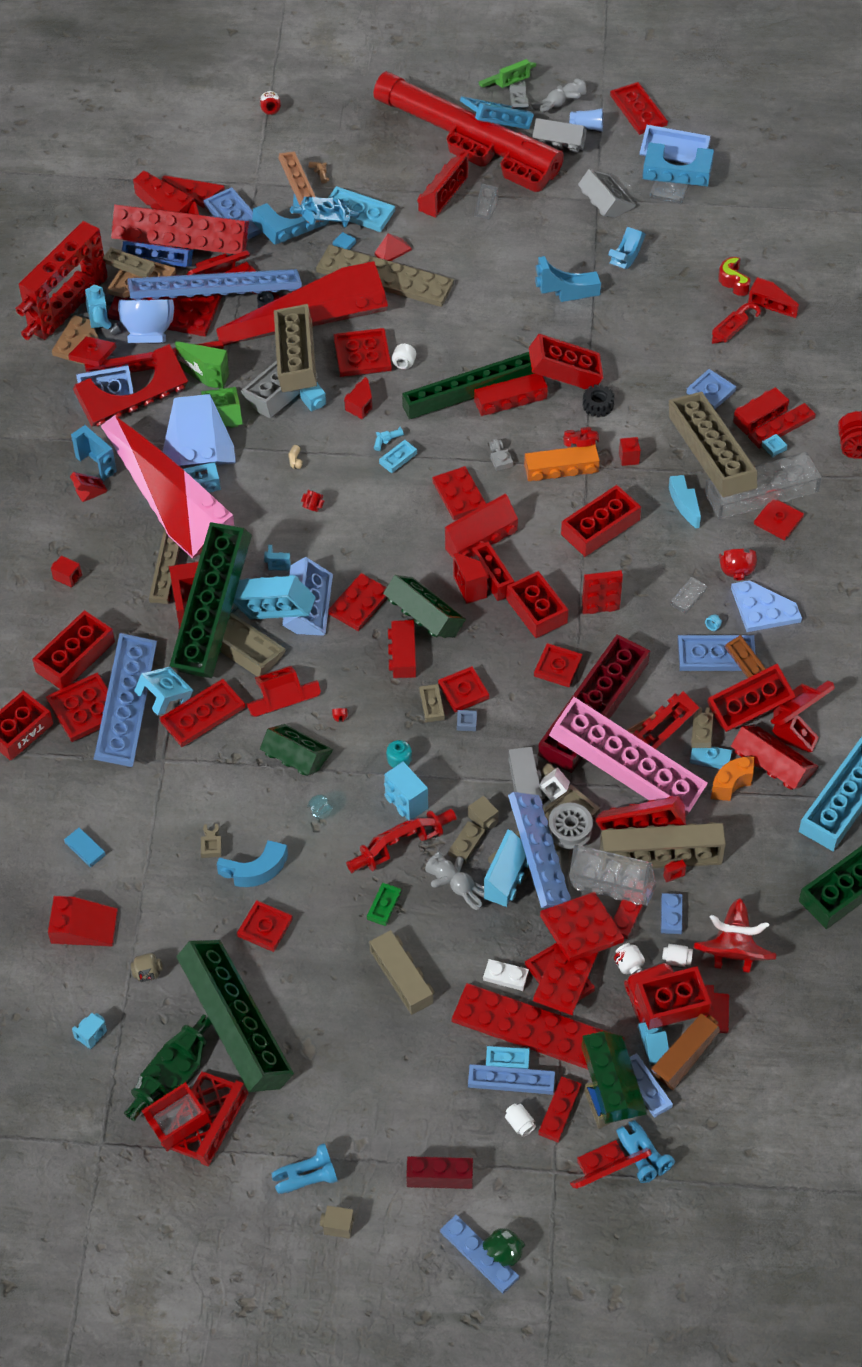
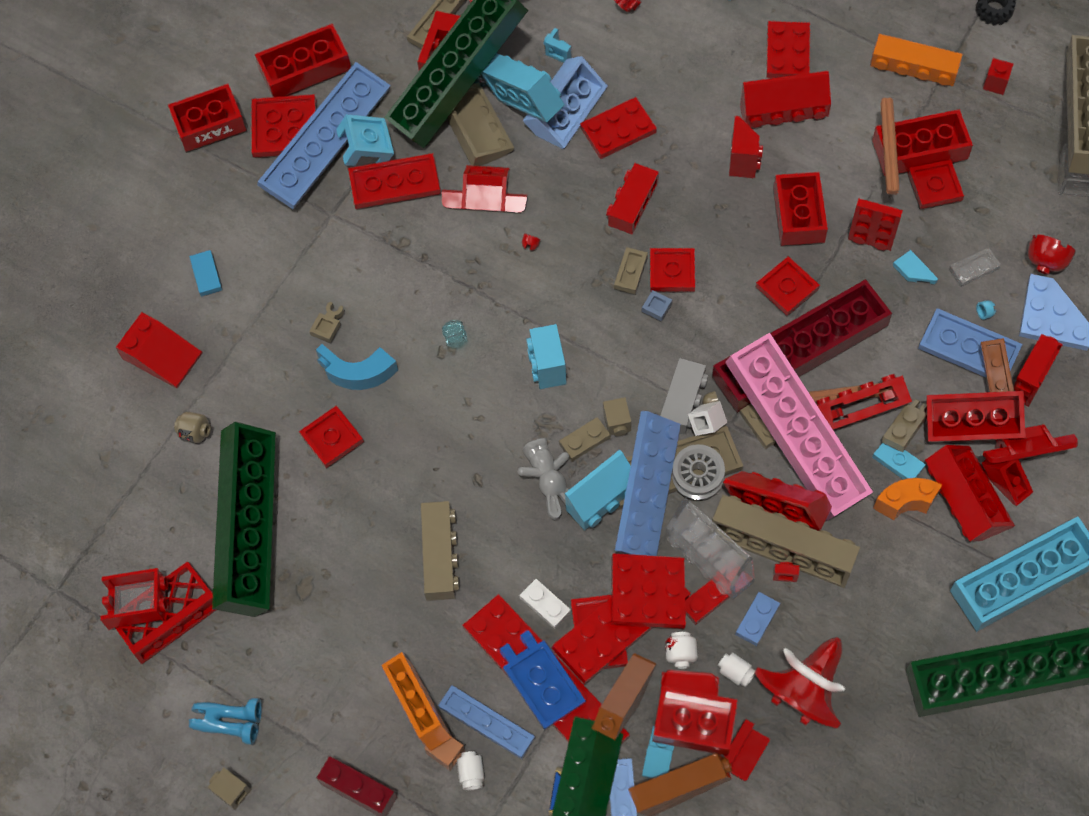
camera: 30 degrees right, 10 degrees up
medium azure brick [72,1013,107,1049] -> none
dark green plate [124,1014,212,1121] -> none
dark green slope [260,724,333,776] -> none
red plate [346,809,457,873] -> none
green plate [367,882,401,926] -> none
brick [383,575,466,638] -> none
teal head [386,740,412,768] -> none
red brick [472,542,515,601] -> none
medium azure plate [486,1046,529,1069] -> none
light grey plate [489,439,513,471] -> none
red plate [538,1076,582,1143] -> none
red plate [563,427,599,447] -> none
medium azure slope [669,475,701,528] -> none
none -> orange brick [381,652,452,751]
none -> nougat brick [424,738,465,771]
none -> blue tile [500,630,586,730]
none -> dark orange slope [592,653,656,739]
none -> dark tan plate [740,403,777,449]
none -> nougat axle [881,98,899,195]
none -> medium azure tile [893,250,938,284]
none -> red plate [908,159,964,209]
none -> red window [1013,334,1063,407]

